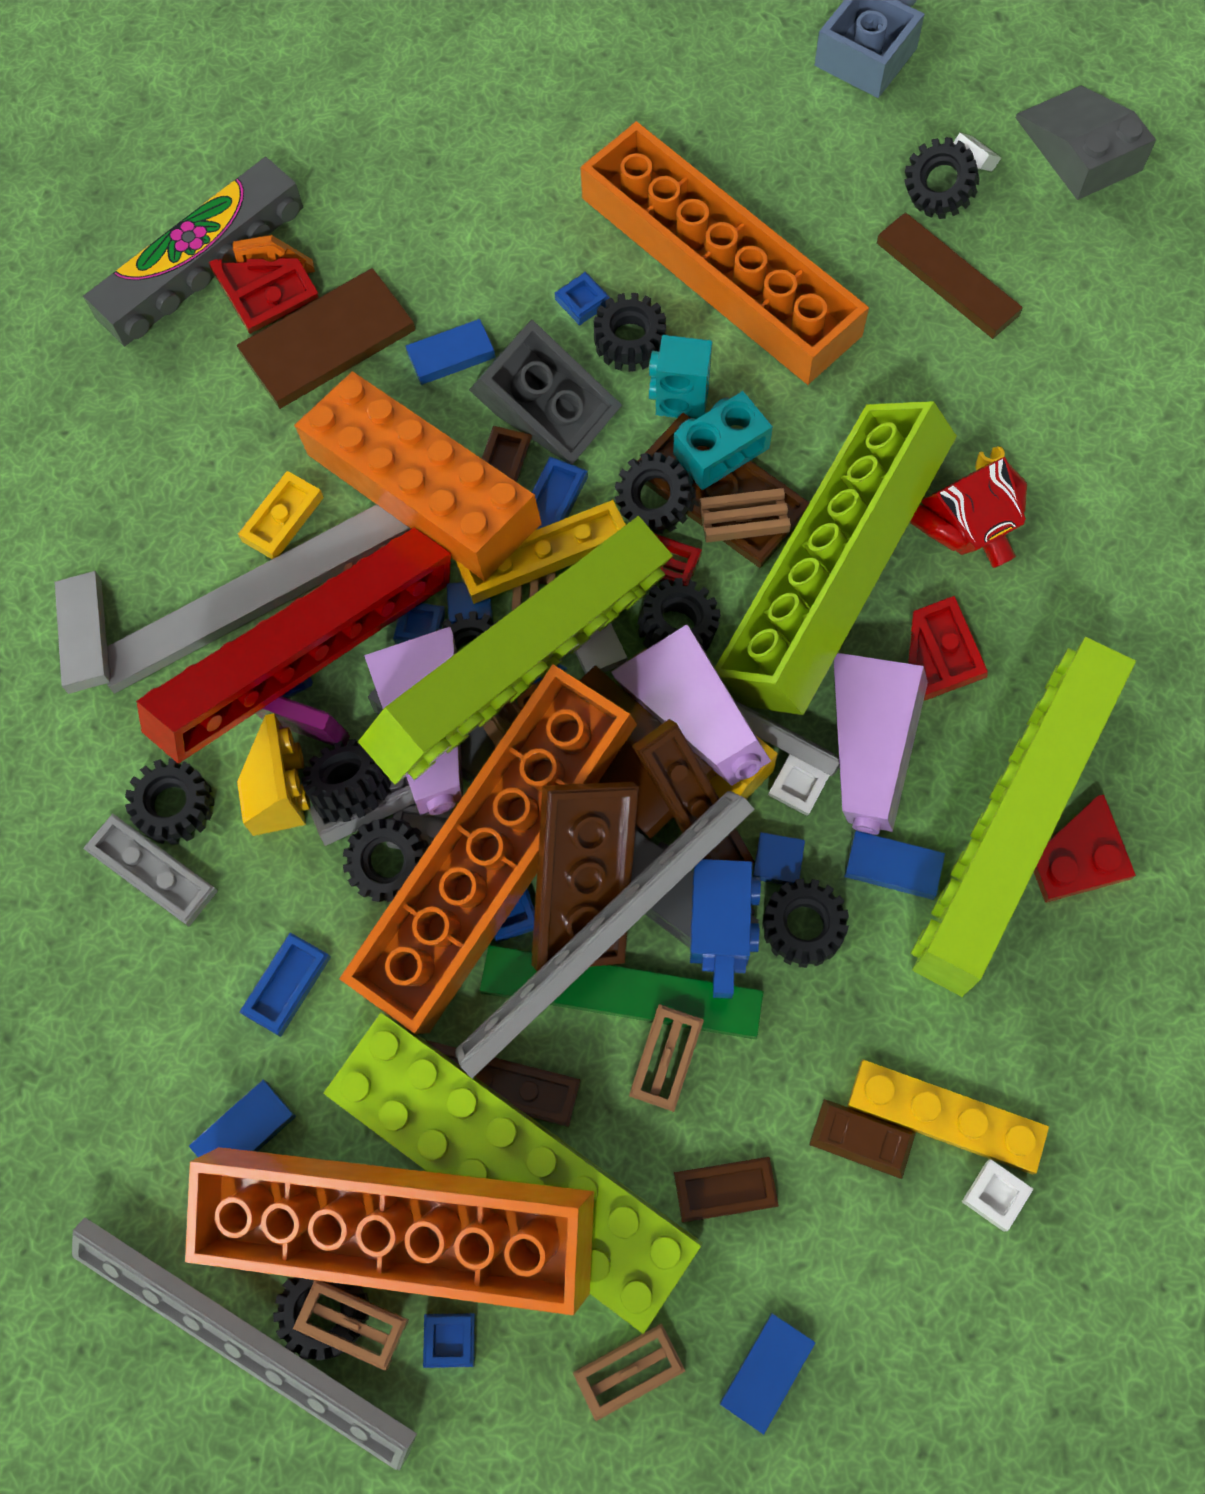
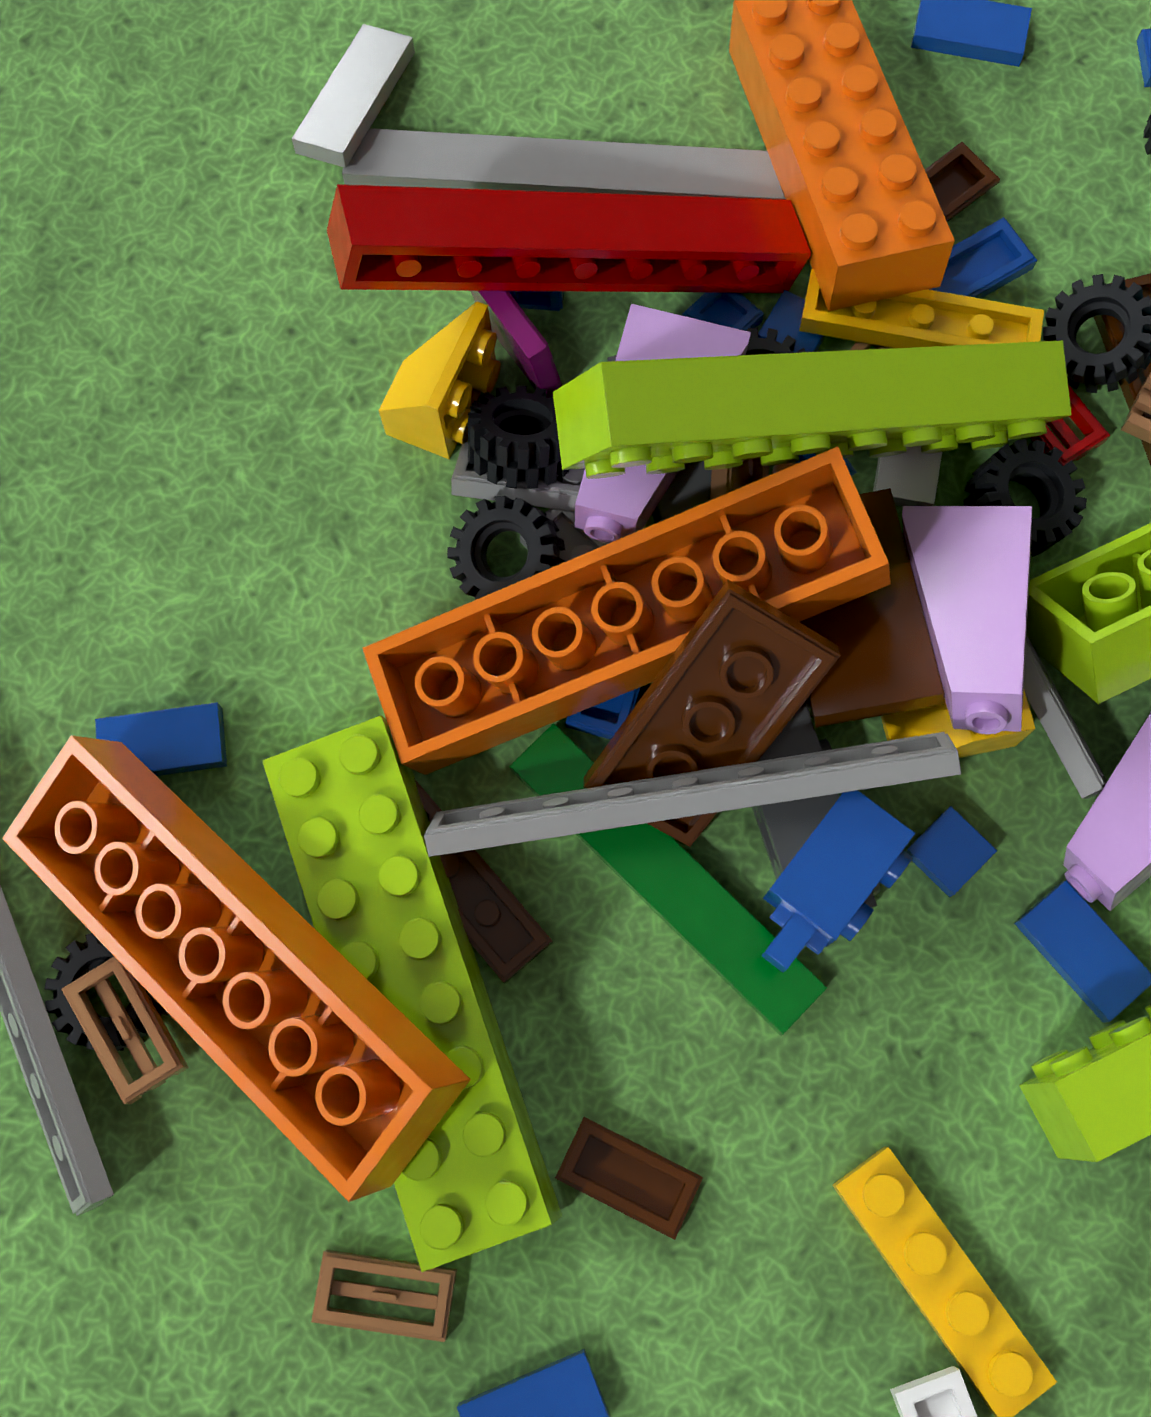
camera: 35 degrees right, 5 degrees up
light grey tile [83,813,218,927] -> none
black tyre [125,758,214,845] -> none
yellow plate [238,471,324,559] -> none
blue tile [239,932,331,1037] -> none
blue tile [423,1313,475,1368] -> none
dark grey slope [469,319,622,465] -> none
medium nougat tile [629,1004,704,1112] -> none
reddish brown tile [632,719,755,864] -> none
black tyre [762,878,849,968] -> none
white plate [768,754,830,816] -> none
reddish brown tile [809,1099,916,1179] -> none

